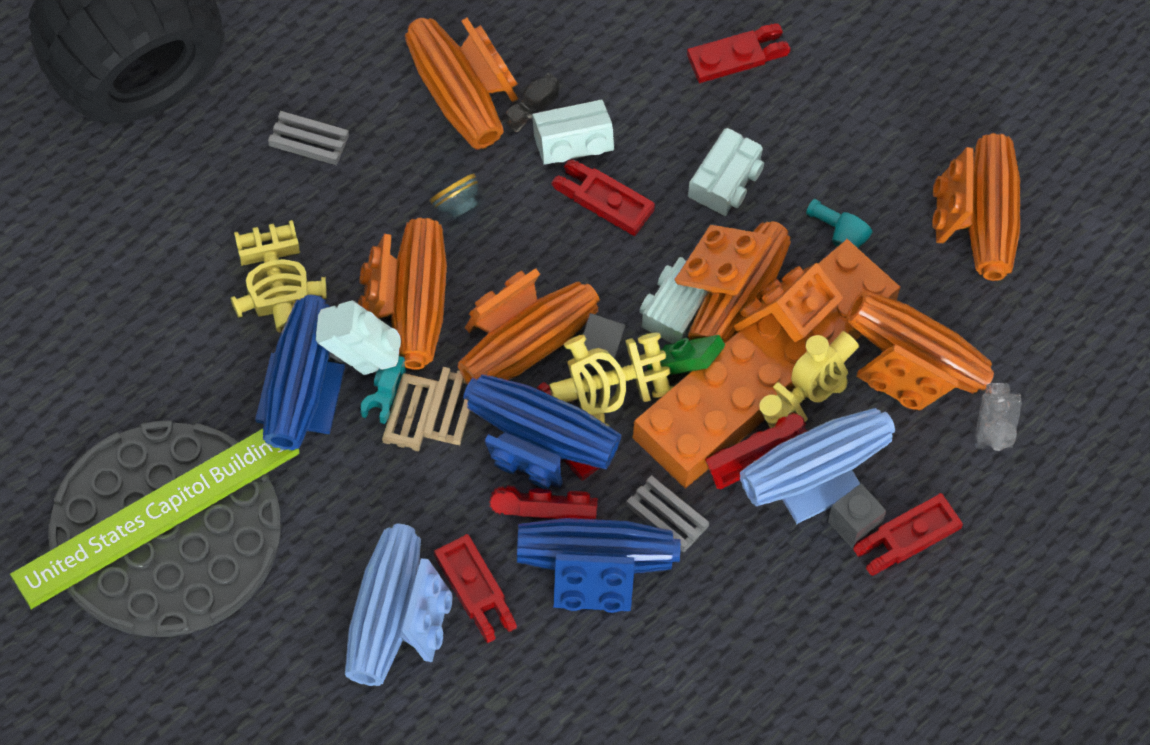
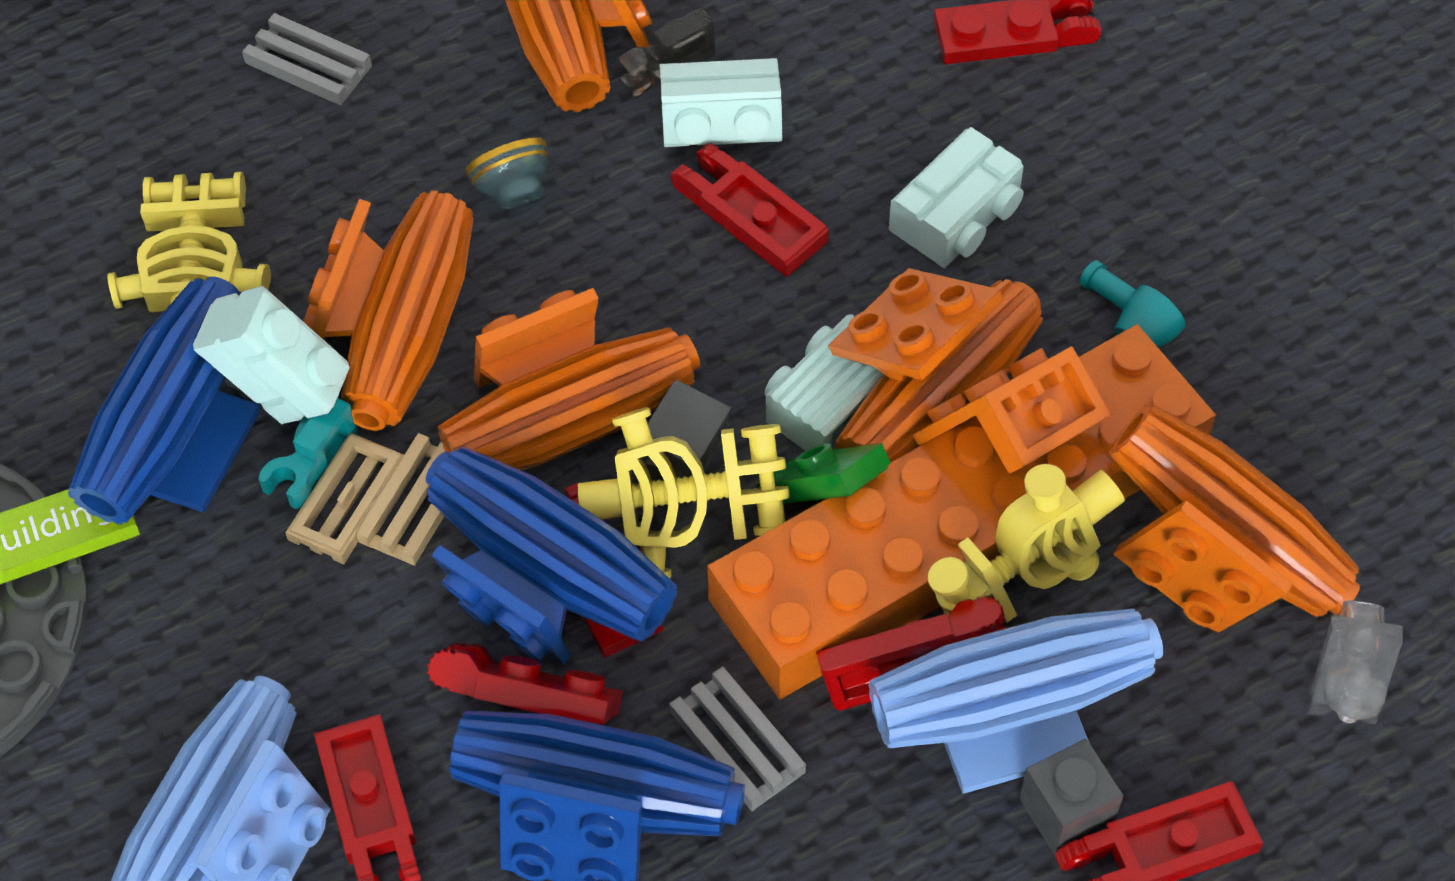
camera: 15 degrees right, 5 degrees down
orange plate [932,133,1020,281] -> none

